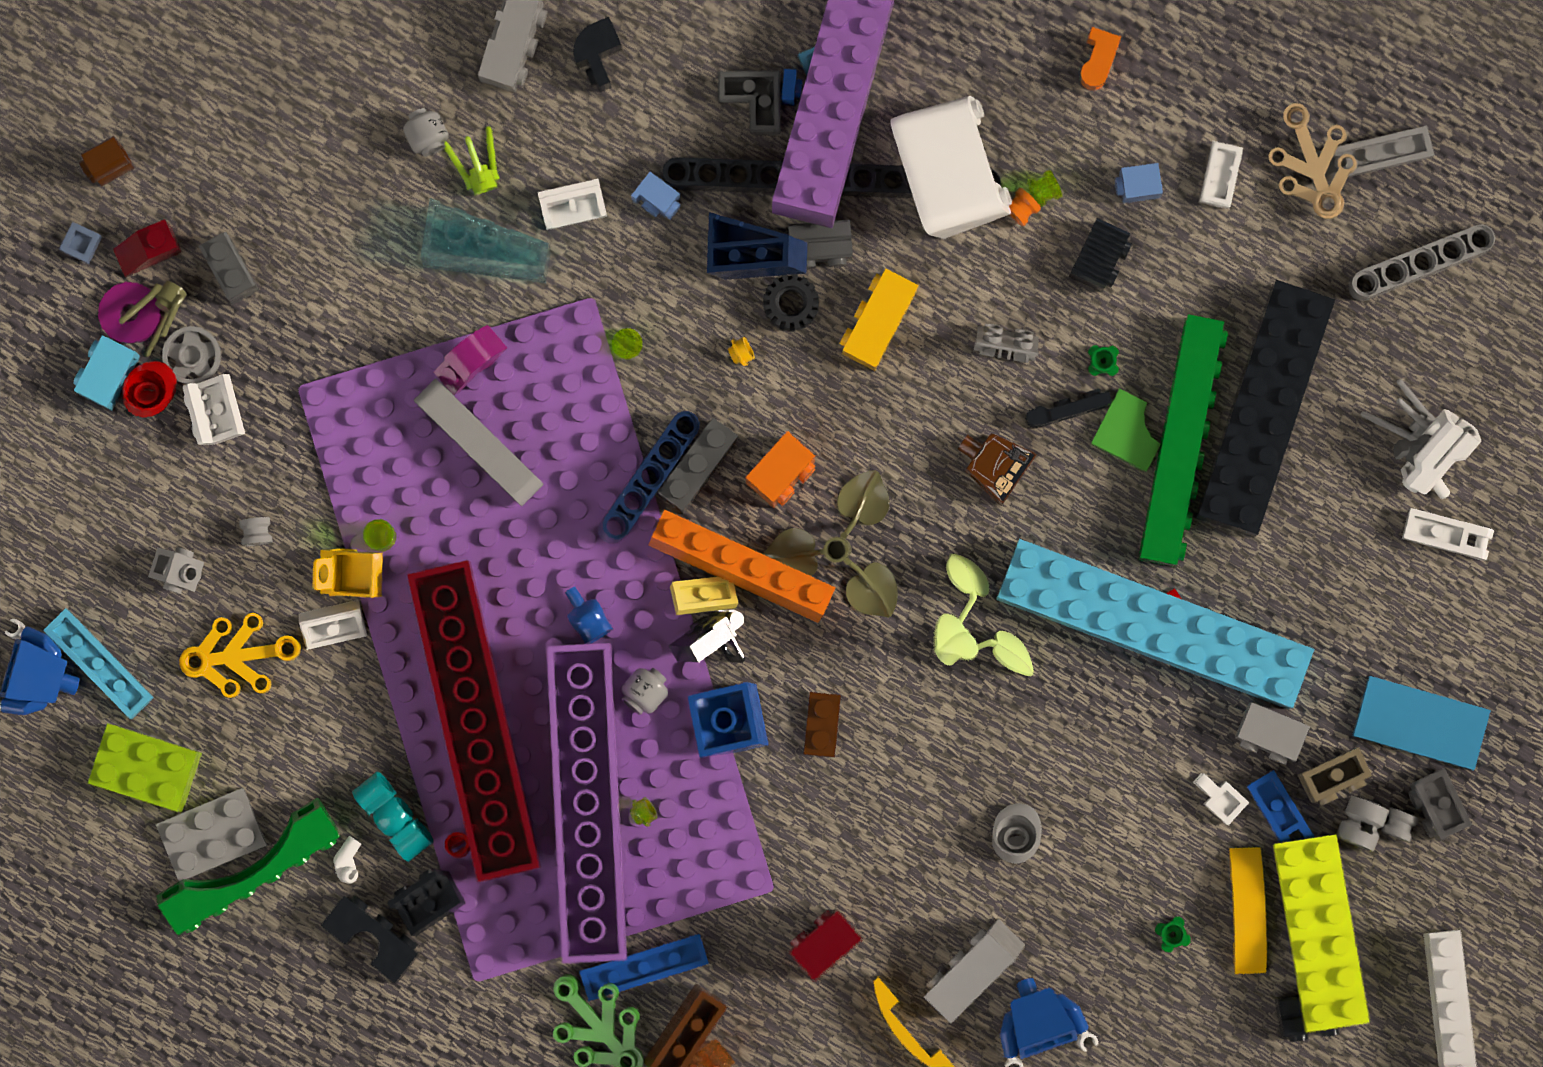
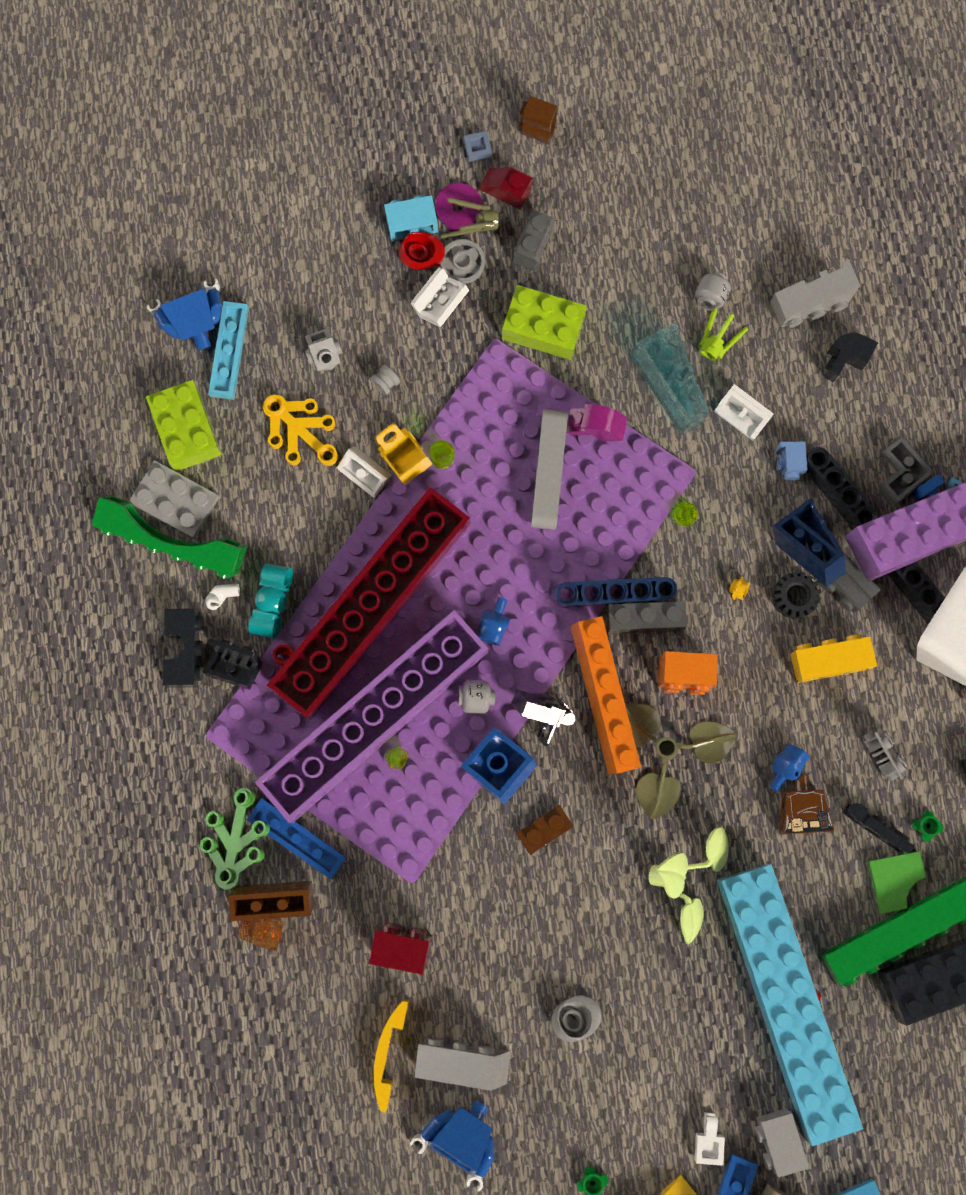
camera: 50 degrees right, 5 degrees down
light yellow plate [670,576,738,615] -> none
none -> lime brick [502,285,587,360]
none -> blue piece [769,744,809,792]

